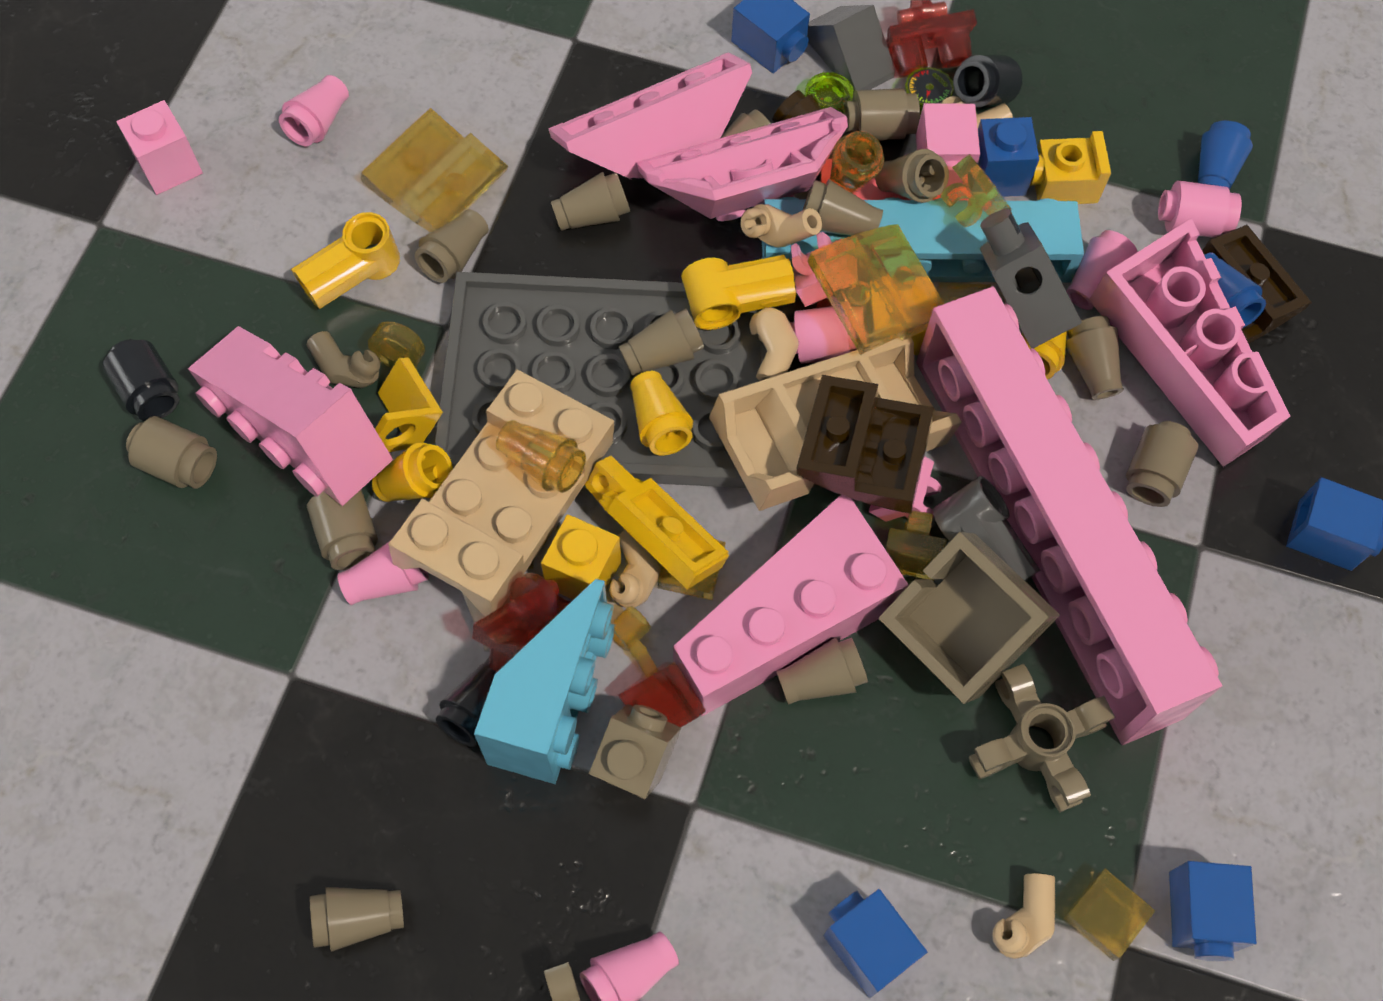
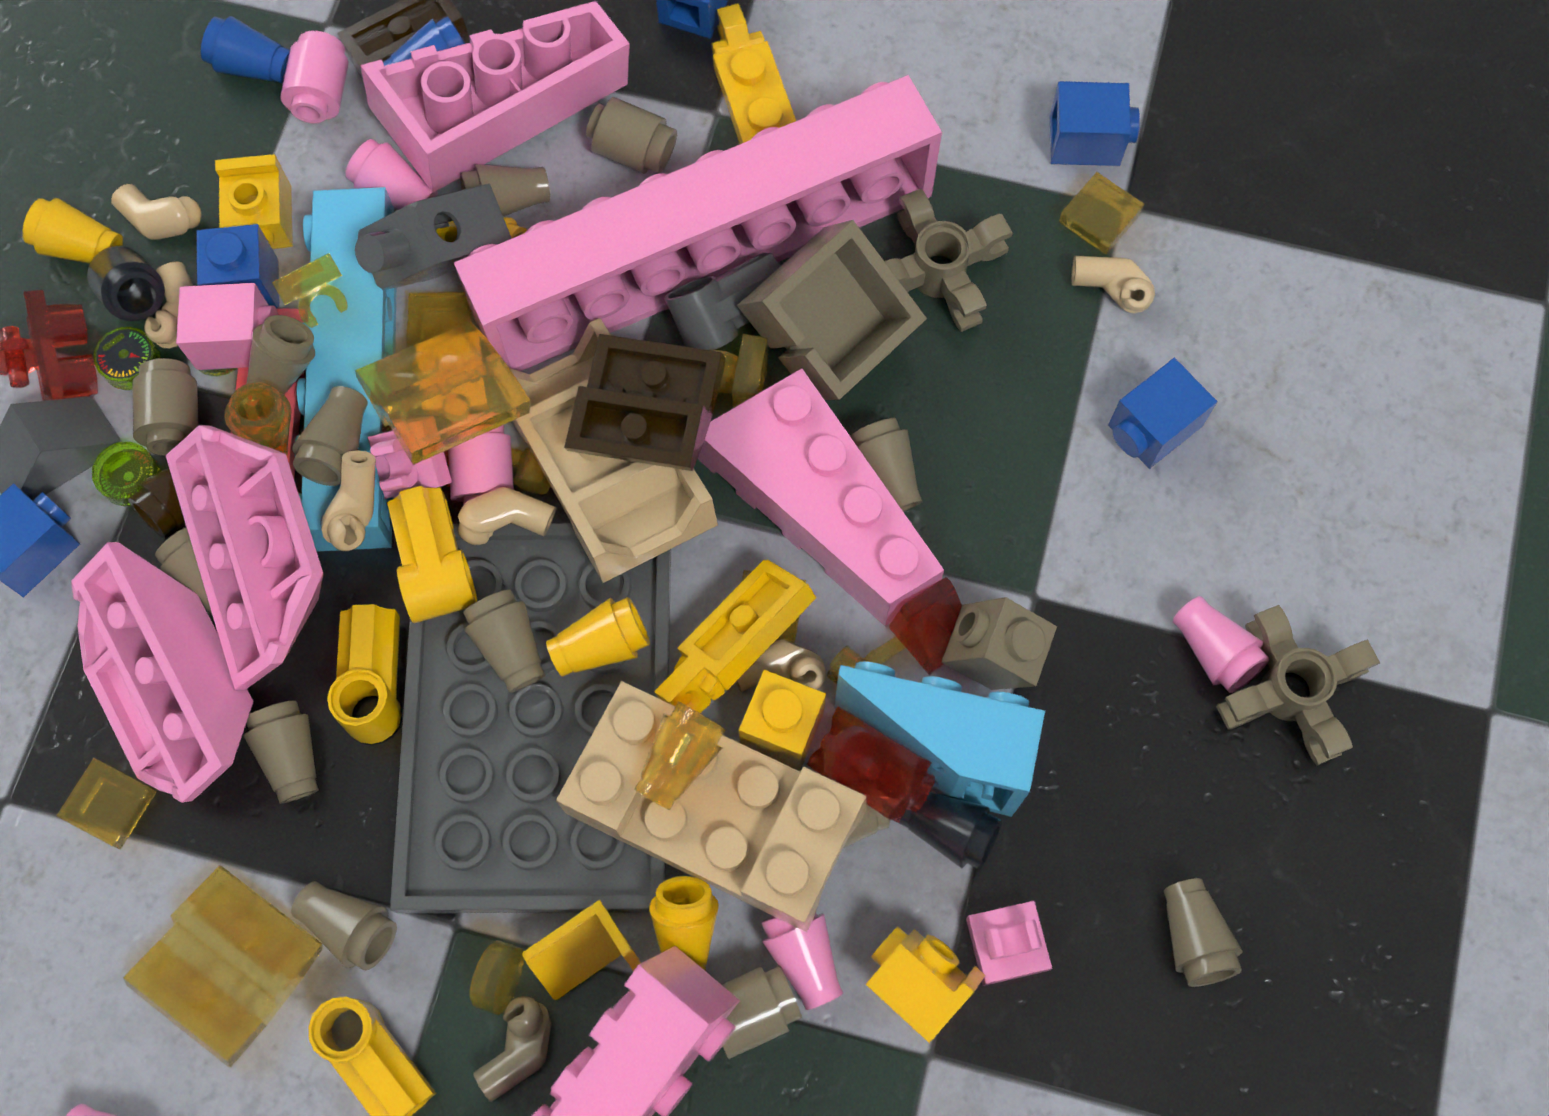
camera: 90 degrees left, 5 degrees up
none -> yellow cone [22,198,123,263]
none -> clear yellow tile [57,758,157,850]
none -> tan arm [111,184,202,240]
none -> yellow piece [327,604,402,744]
none -> yellow hinge [712,3,796,144]
none -> yellow brick [865,926,985,1043]
none -> bright pink tile [966,901,1052,986]

